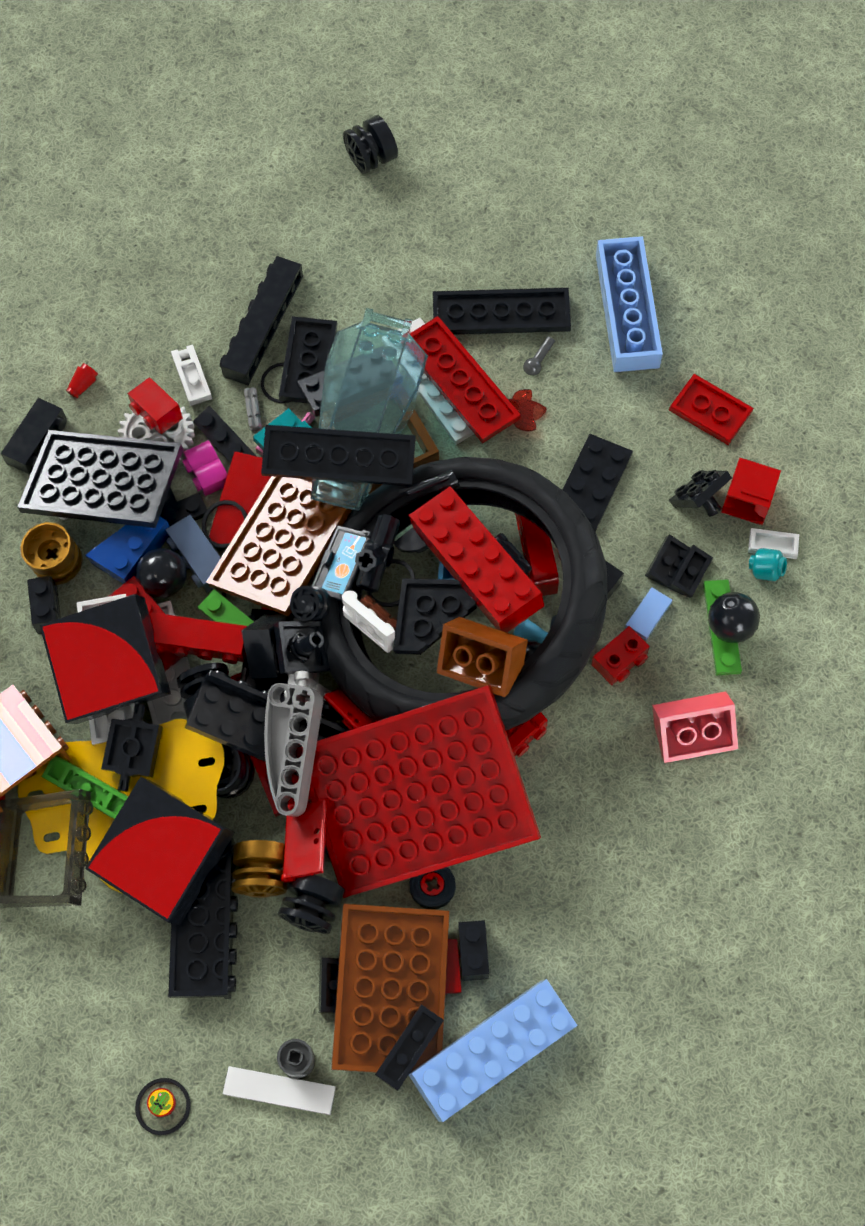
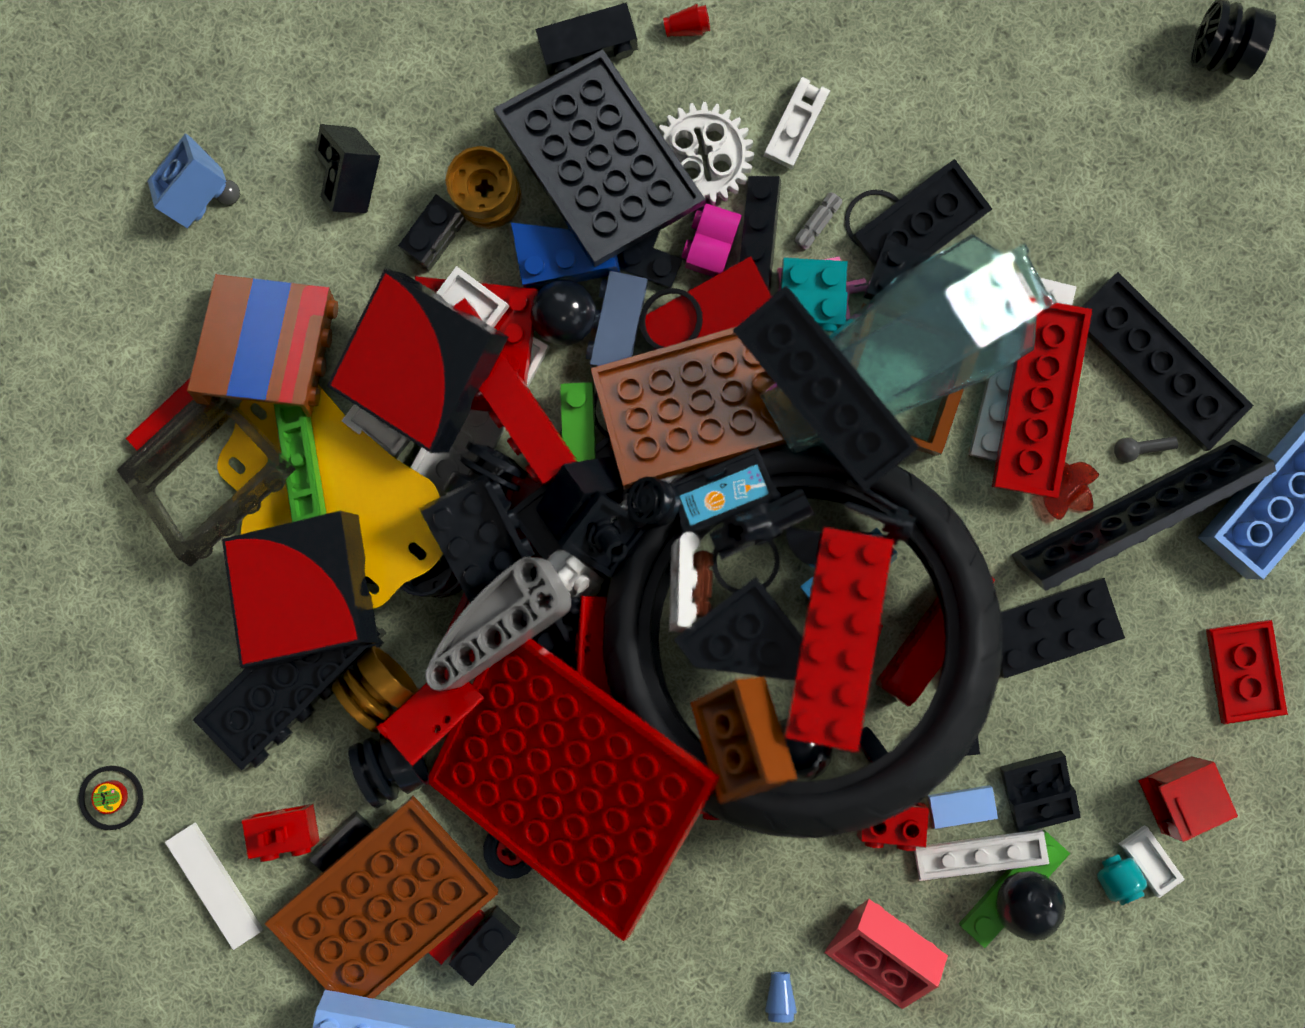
camera: 45 degrees right, 20 degrees up
black plate [101,703,163,792] -> none
red brick [127,377,183,435] -> none
black brick [220,256,303,386] -> none
dark grey wheel [277,1039,315,1079] -> none
black plate [375,1004,444,1091] -> none
black axle [494,533,532,575] -> none
black plate [669,470,732,517] -> none
none -> red brick [242,804,320,862]
none -> medium blue cone [765,972,797,1023]
none -> white tile [914,829,1049,881]
none -> black plate [1012,439,1276,591]

